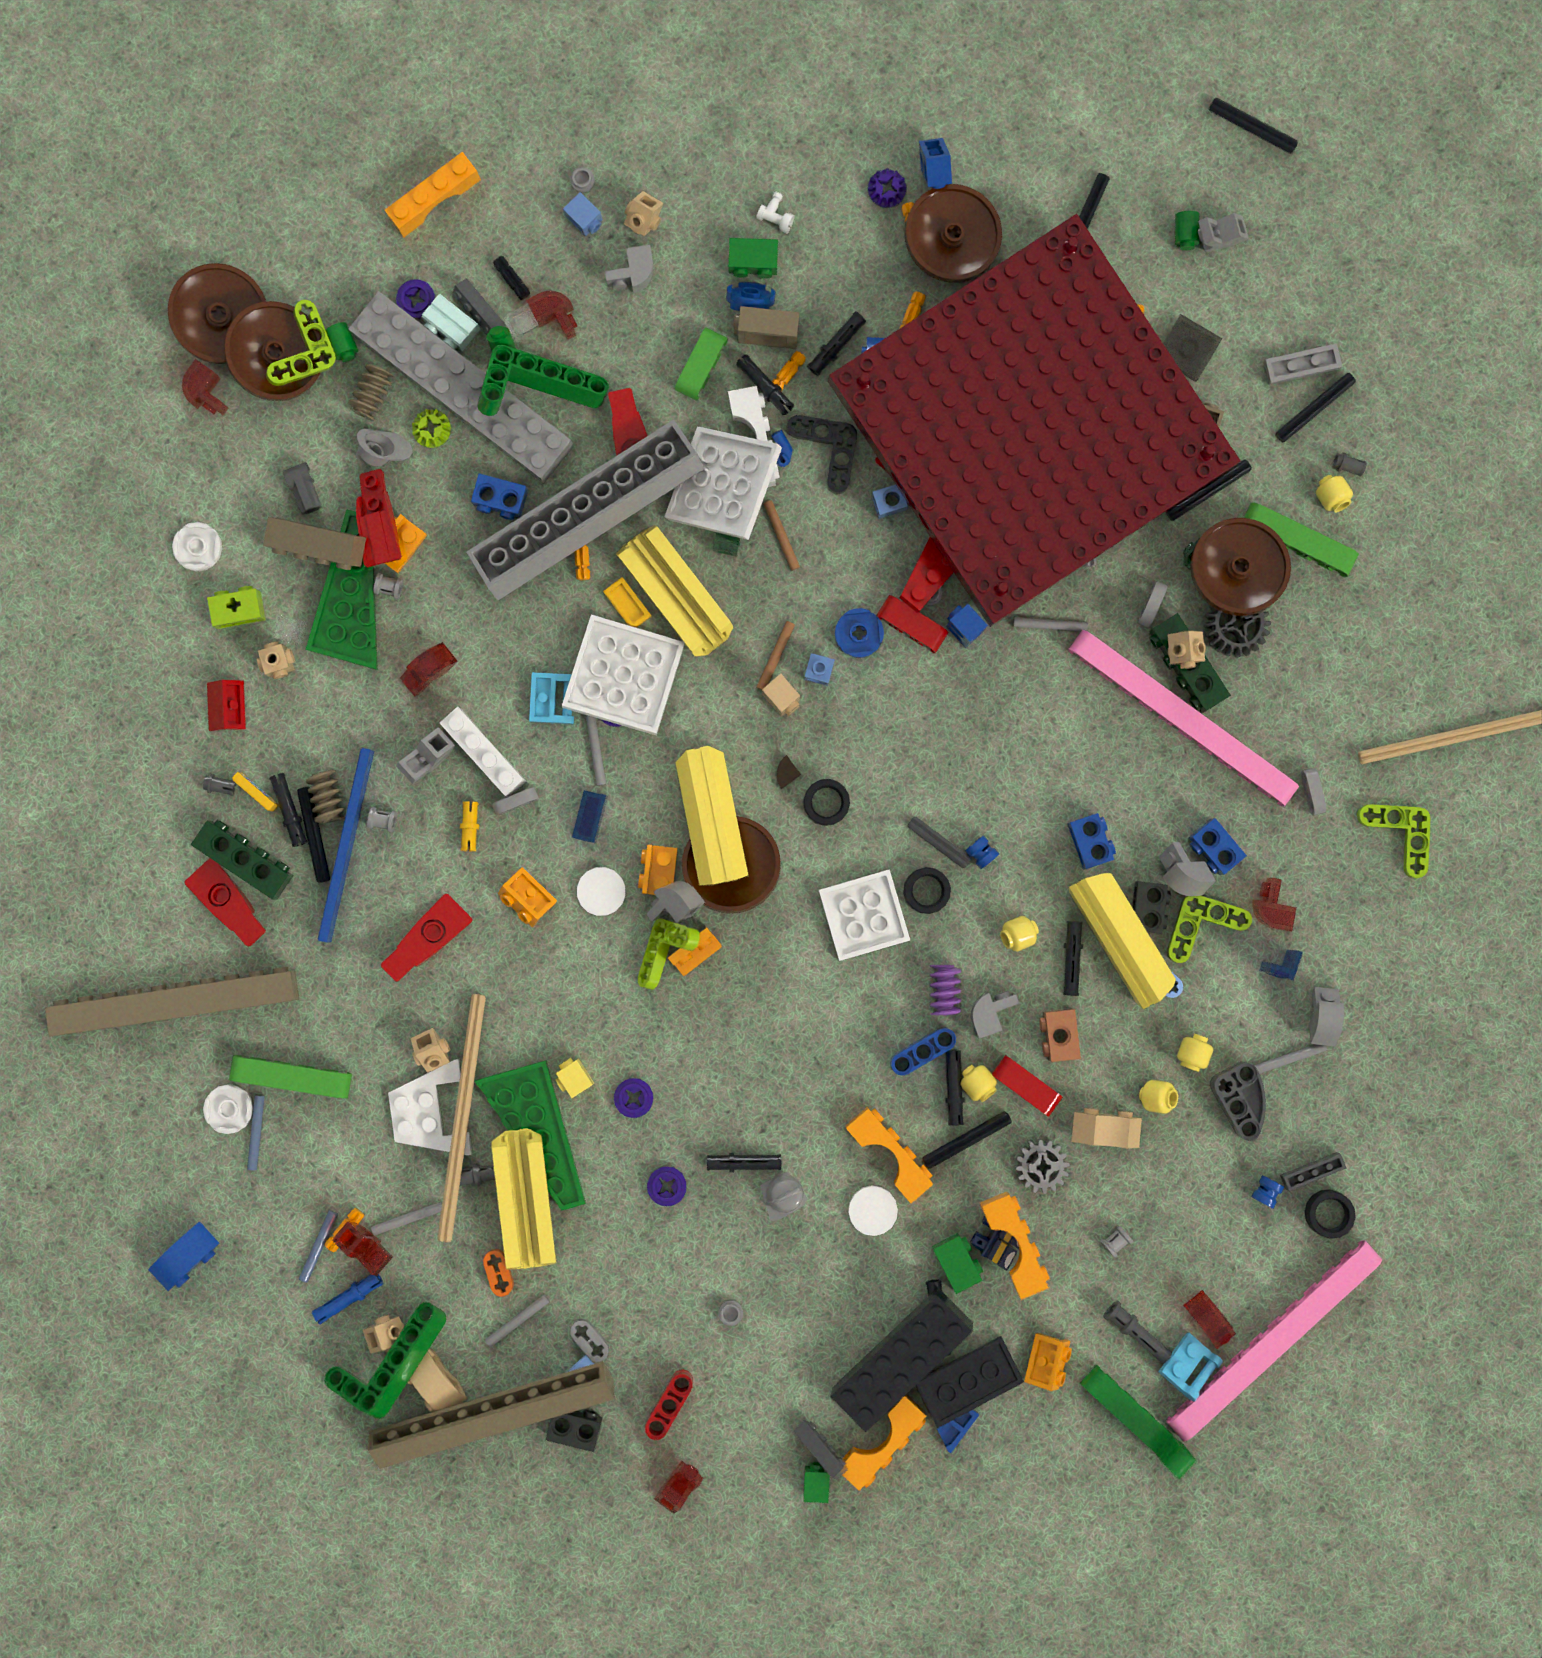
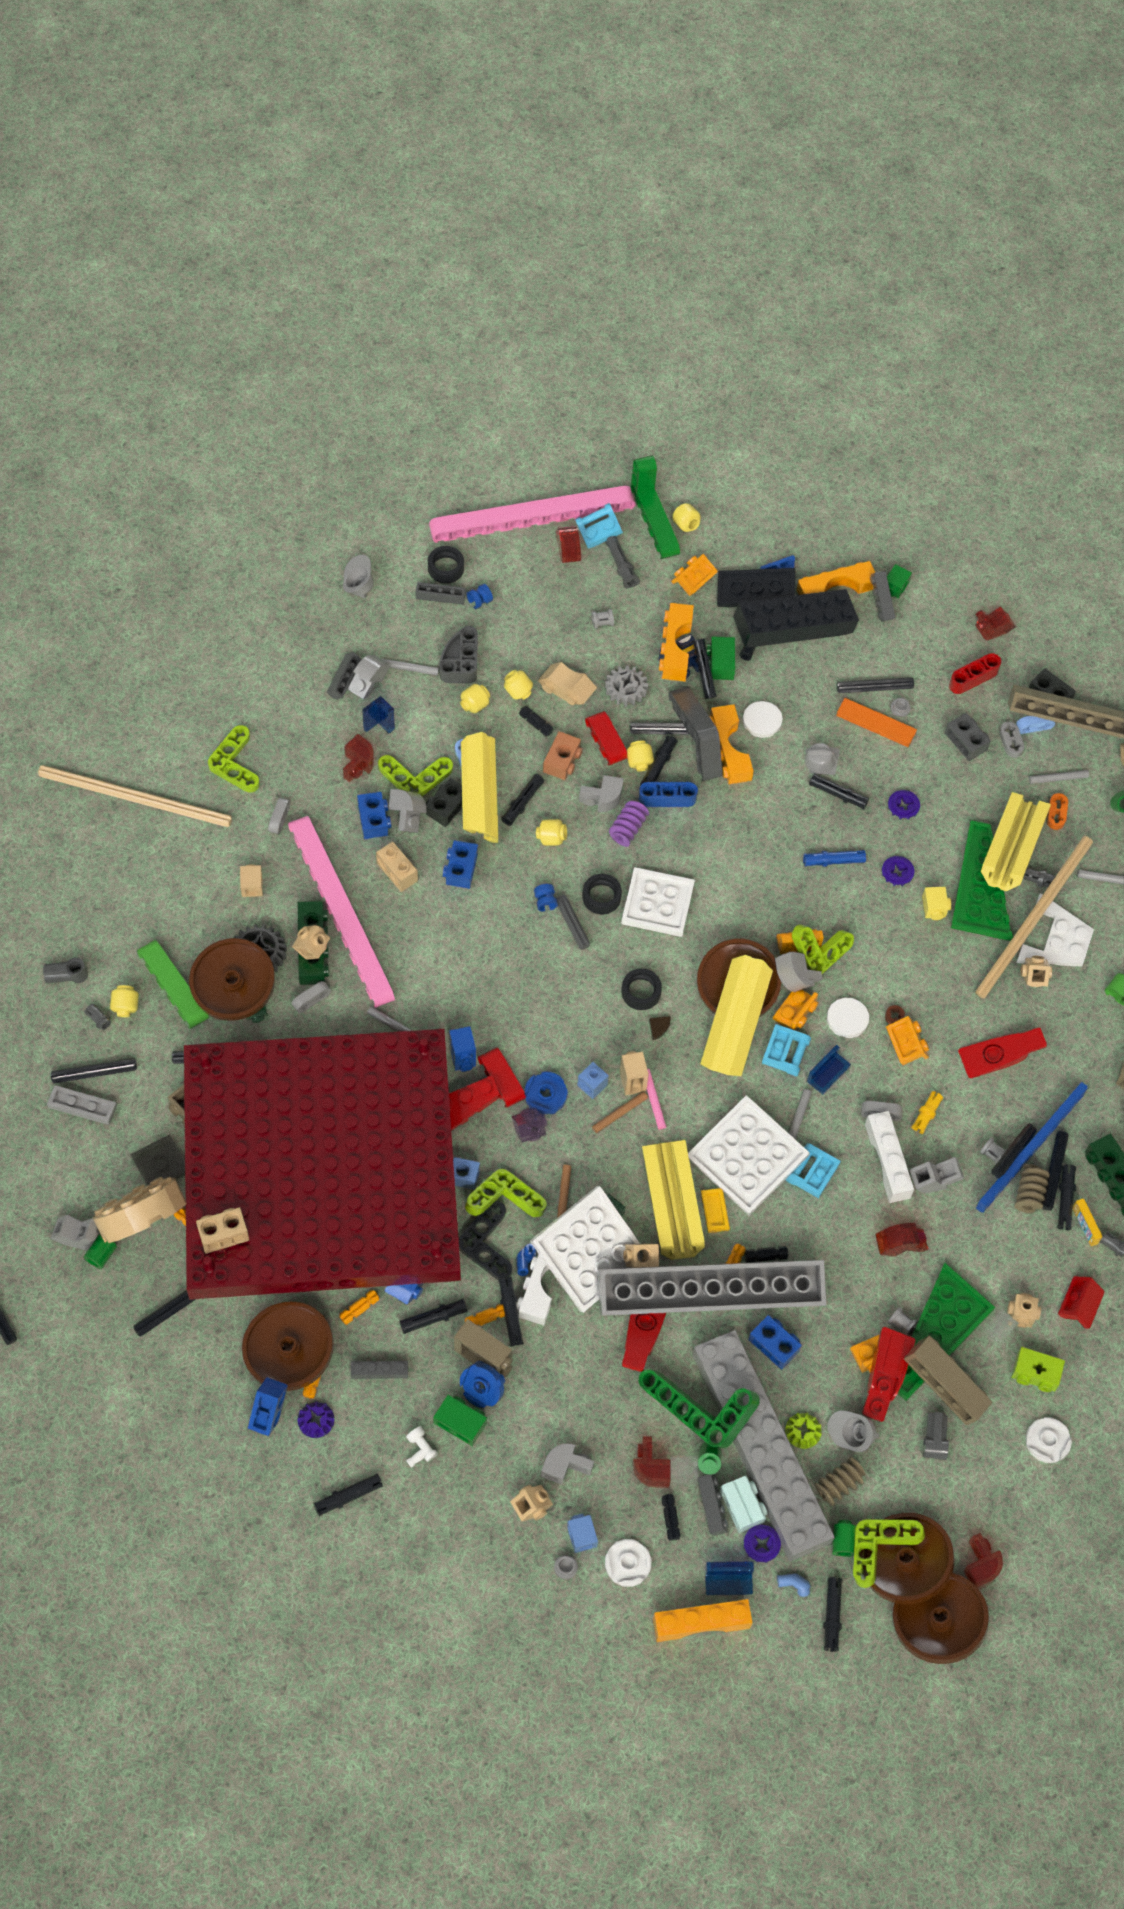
camera: 155 degrees left, 25 degrees down
bright green beam [675,327,728,401] -> none
none -> dark grey piece [43,957,88,983]
none -> tan piece [93,1177,187,1243]
none -> tan brick [196,1207,249,1254]
none -> tan brick [240,864,263,897]
none -> black pin [313,1473,383,1517]
none -> dark grey piece [327,652,362,700]
none -> light grey piece [343,555,374,598]
none -> dark grey piece [351,1361,408,1379]
none -> tan brick [376,842,418,892]
none -> lime beam [465,1169,547,1217]
none -> clear purple brick [511,1108,547,1143]
none -> black axle [519,706,553,737]
none -> white tile [605,1539,651,1587]
none -> tan brick [623,1243,659,1268]
none -> bright pink bar [647,1069,666,1130]
none -> dark grey beam [669,687,722,781]
none -> light yellow head [672,503,701,532]
none -> black pin [692,638,717,699]
none -> clear blue panel [705,1561,754,1596]
none -> black axle [745,1246,788,1262]
none -> medium azure plate [762,1024,811,1076]
none -> medium blue arm [777,1573,811,1597]
none -> blue pin [803,850,866,867]
none -> black pin [823,1577,843,1652]
none -> orange tile [836,698,917,747]
none -> black axle [837,677,914,693]
none -> copper bush [885,1005,905,1024]
none -> dark grey brick [945,713,991,761]
none -> black axle [991,1123,1037,1178]

